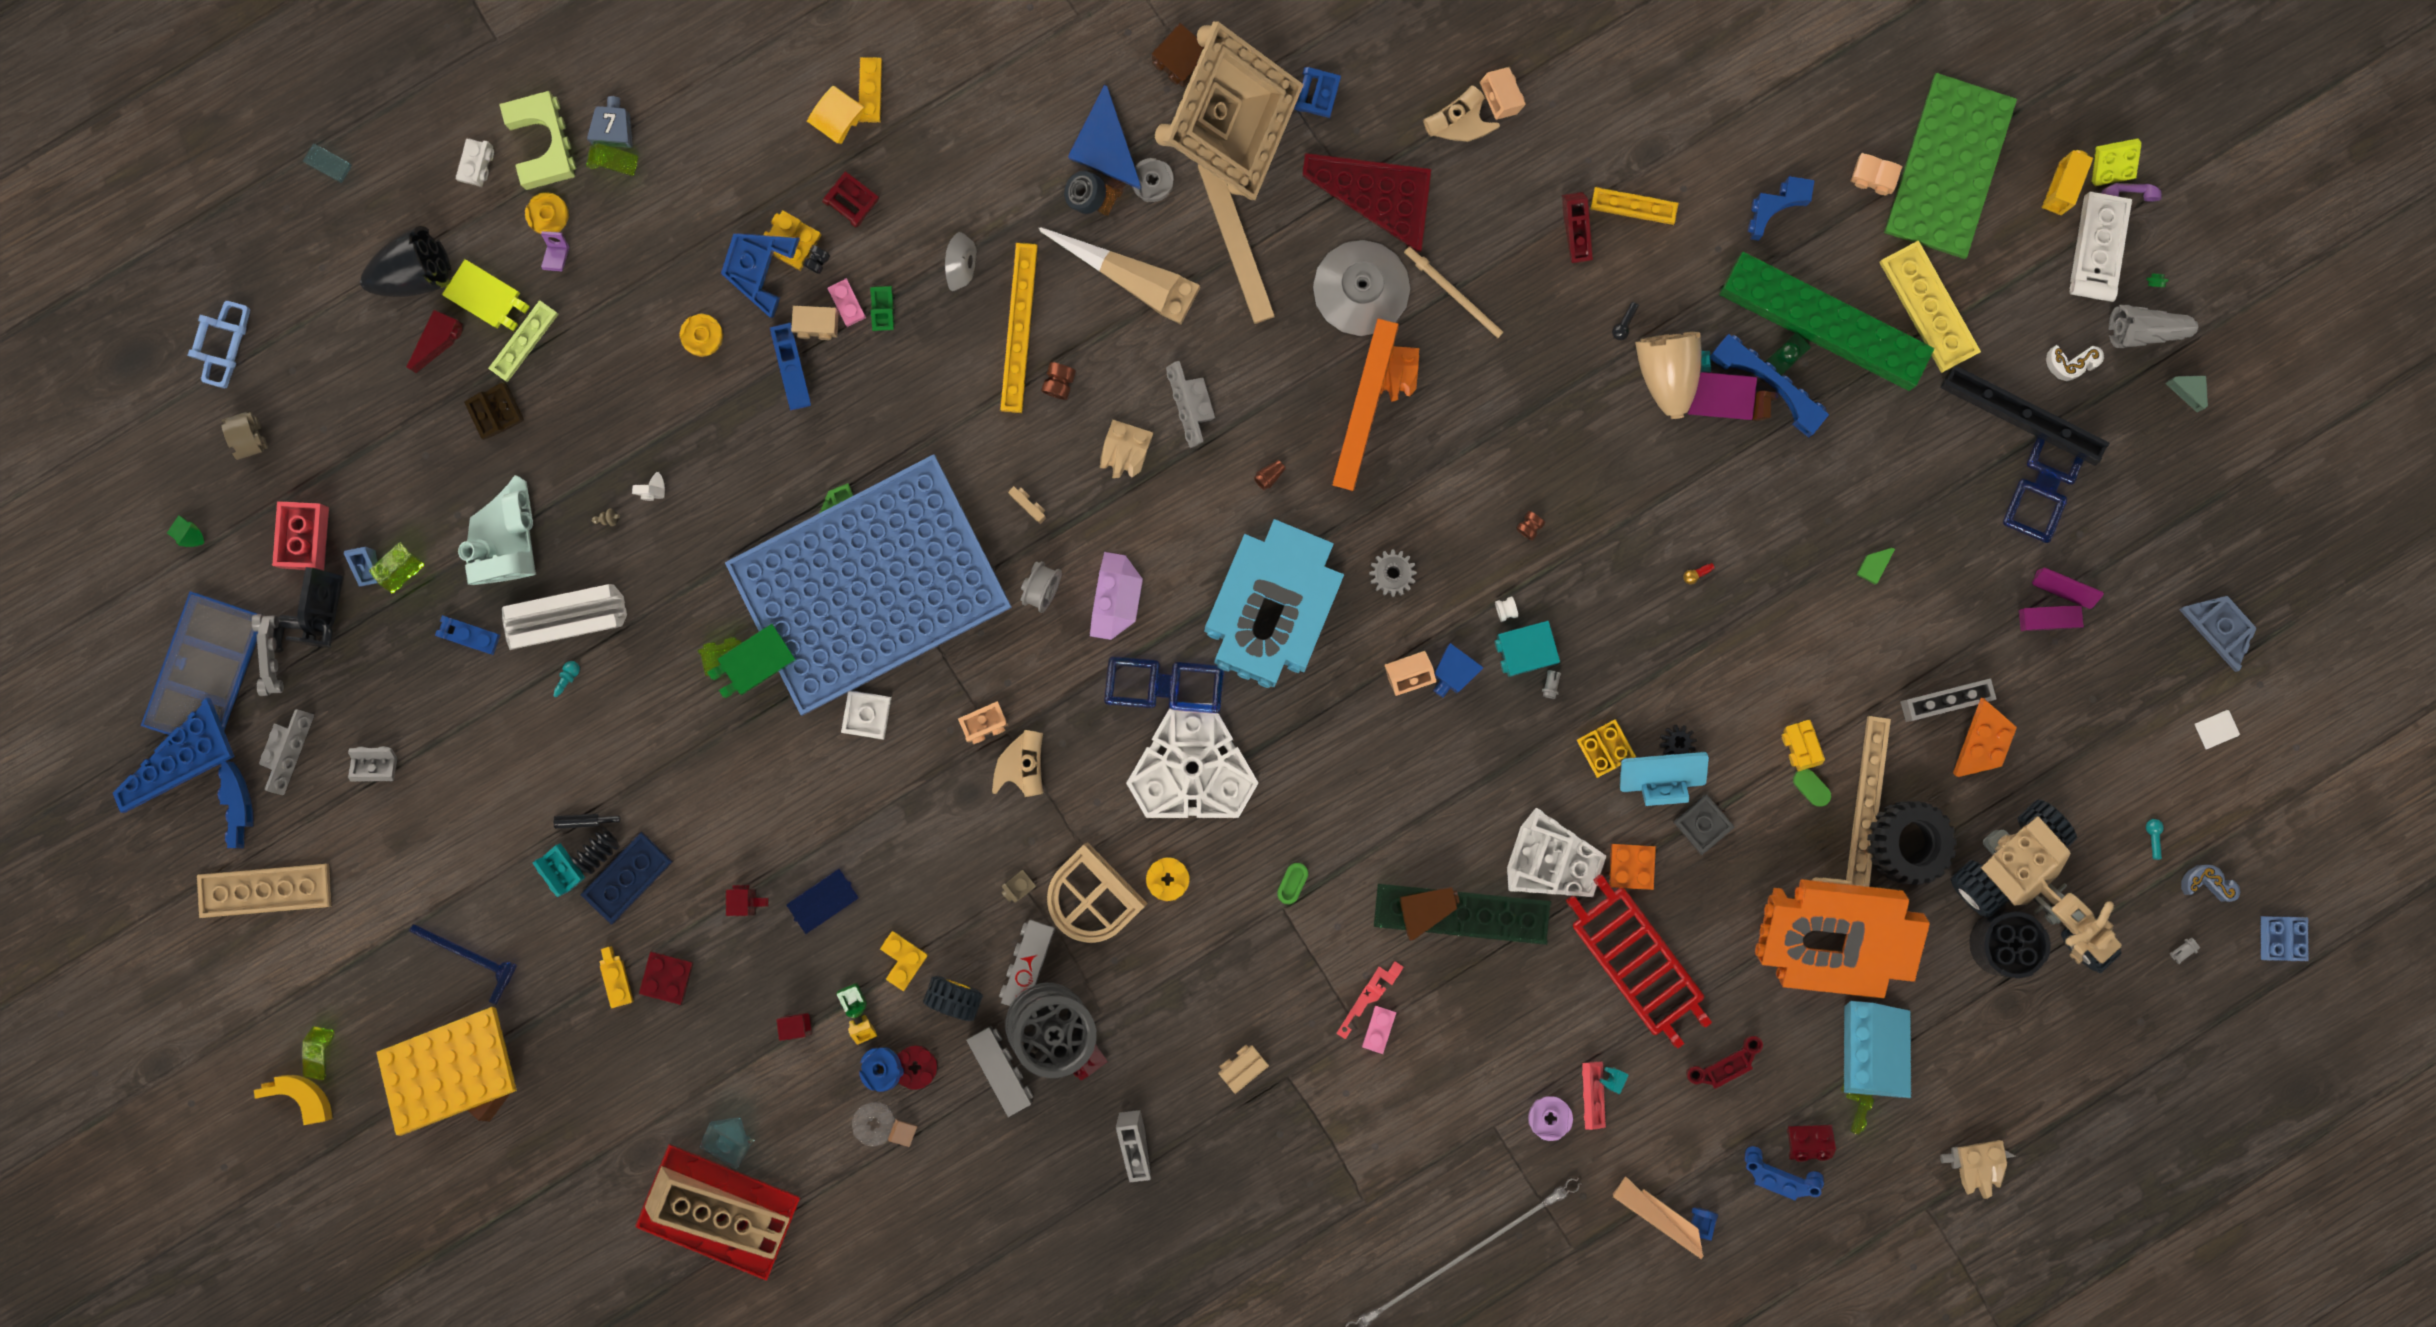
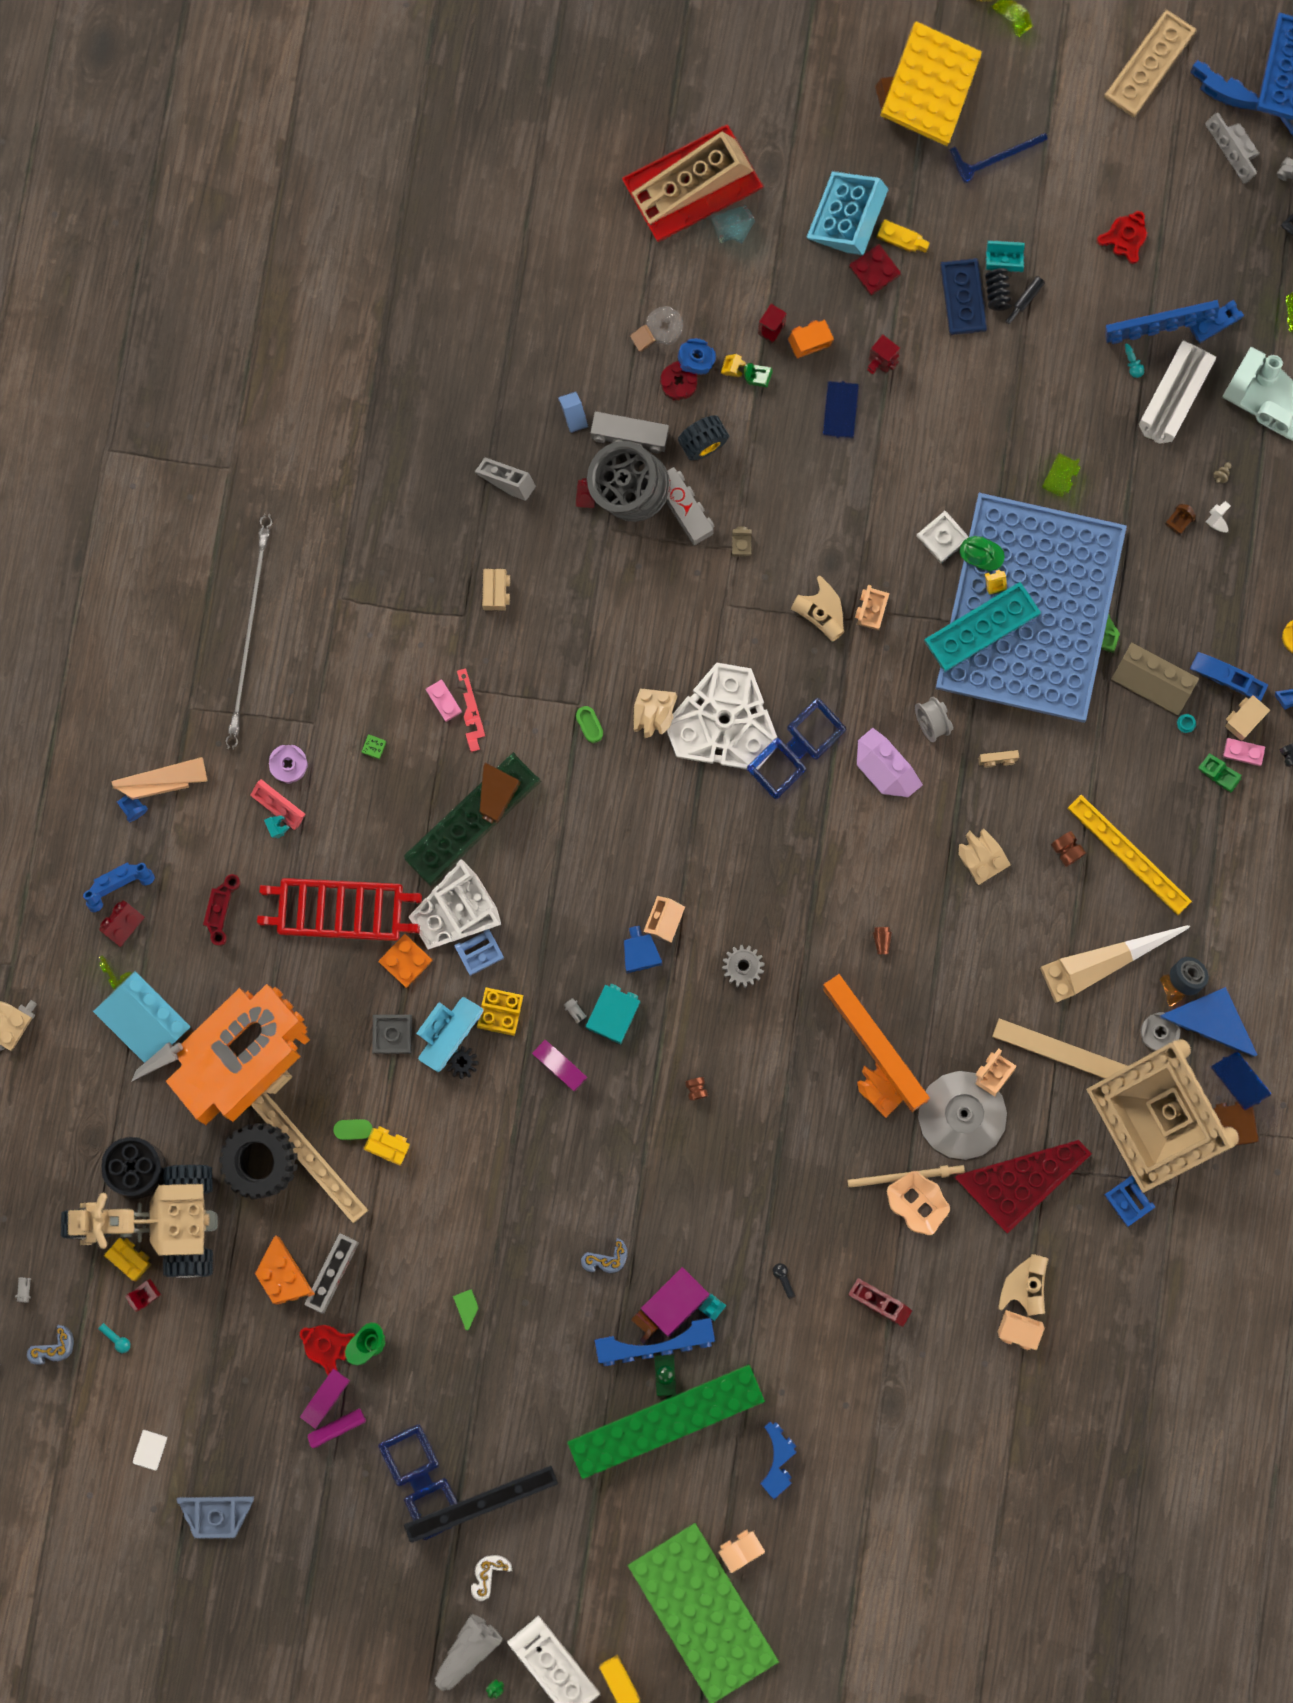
camera: 130 degrees right, 5 degrees down
light grey bracket [348,746,397,782] -> none
green tile [707,624,796,698] -> none
yellow plate [880,931,928,991] -> none
light grey piece [945,232,977,291] -> none
tan window [1047,842,1148,943] -> none
yellow plate [1146,858,1189,901] -> none
light grey bracket [1166,361,1215,448] -> none
medium azure panel [1204,519,1344,688] -> none
white wheel [1495,597,1518,622] -> none
yellow tile [1590,187,1678,225] -> none
tan cylinder [1635,332,1702,419] -> none
piece [1683,563,1715,585] -> none
light yellow plate [1879,240,1981,373] -> none
sand green slope [2165,376,2208,412] -> none
none -> yellow brick [104,1238,151,1282]
none -> dark red bracket [125,1279,161,1312]
none -> light grey bar [131,1042,183,1082]
none -> red tile [299,1325,355,1376]
none -> green piece [345,1322,385,1365]
none -> bright green tile [362,734,387,759]
none -> medium blue plate [454,929,504,976]
none -> magenta slope [532,1040,587,1092]
none -> medium blue slope [558,392,588,433]
none -> sand blue animal [581,1238,627,1273]
none -> tan plate [634,689,677,738]
none -> orange brick [788,320,834,359]
none -> medium azure slope [807,171,888,255]
none -> light nougat piece [887,1171,950,1235]
none -> teal plate [924,582,1041,672]
none -> green piece [960,536,1005,571]
none -> light nougat bracket [975,1049,1016,1097]
none -> yellow tile [985,570,1007,595]
none -> red tile [1097,211,1147,264]
none -> blue plate [1105,300,1219,344]
none -> dark tan slope [1111,642,1199,715]
none -> reddish brown tile [1165,504,1196,535]
none -> teal plate [1177,714,1196,733]
none -> clear blue piece [1211,1051,1271,1110]

